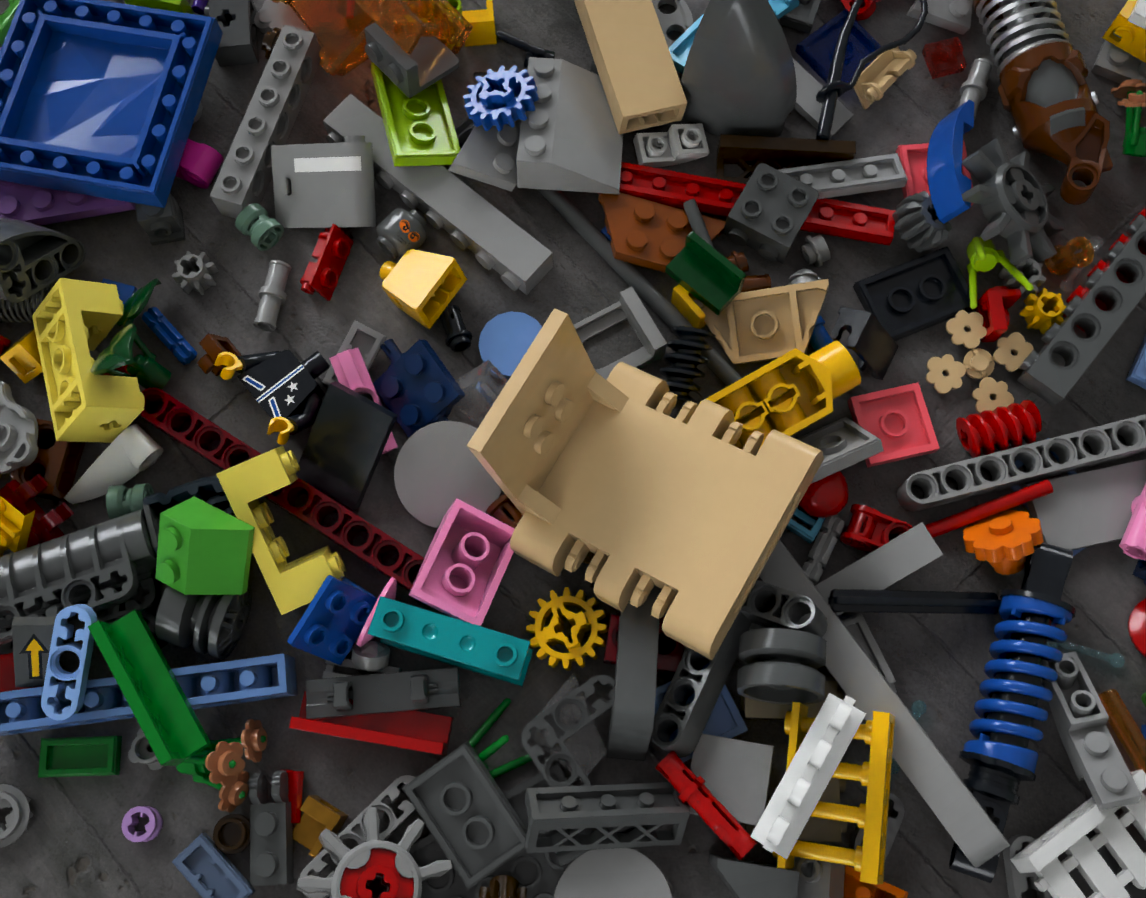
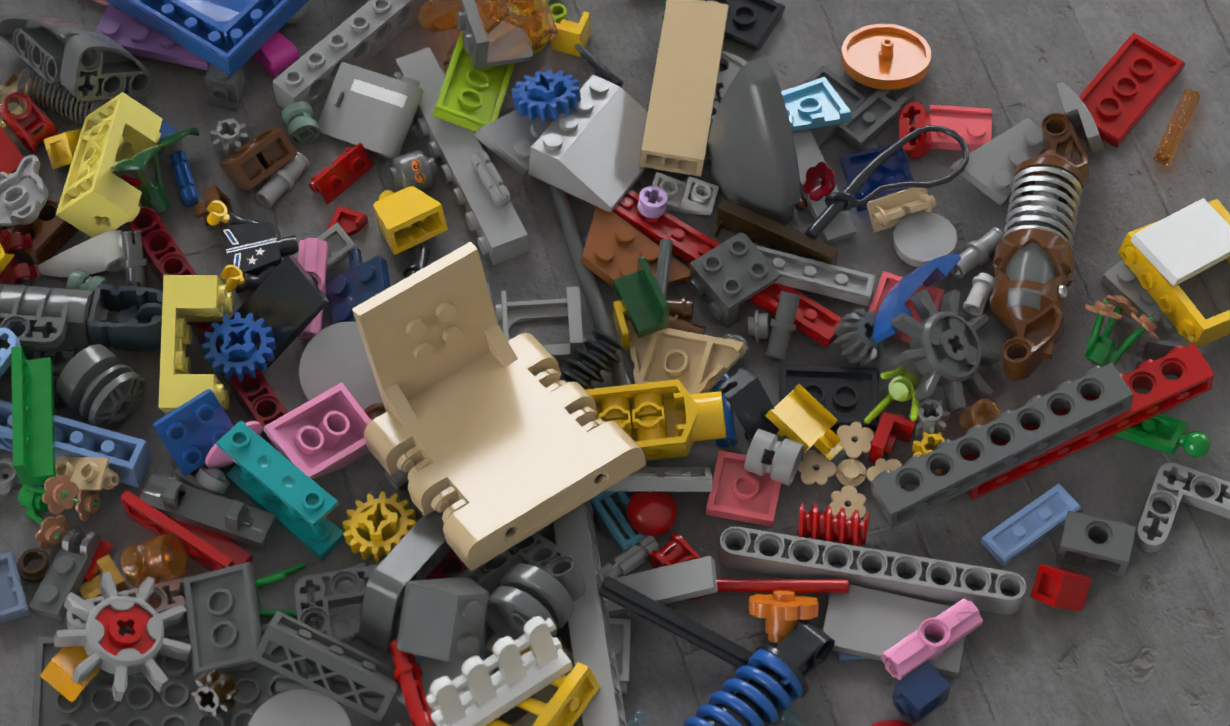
camera: 25 degrees right, 15 degrees down
bright green slope [155,496,255,595] -> none
clear red tile [922,37,967,79] -> none
none -> tan hinge [55,456,119,491]
none -> dark grey pin [120,230,147,287]
none -> clear orange wheel [122,533,188,588]
none -> blue gear [202,312,276,382]
none -> reddish brown brick [219,128,298,190]
none -> red tile [325,206,368,236]
none -> dark grey slope [397,577,489,662]
none -> light grey axle [471,151,510,207]
none -> lavender bush [637,186,668,218]
none -> light grey wheel [744,429,804,486]
none -> dark grey pin [765,291,801,359]
none -> yellow piece [765,384,843,461]
none -> dark red plant [803,161,836,202]
none -> light grey tile [893,212,957,268]
none -> white pin [963,273,995,316]

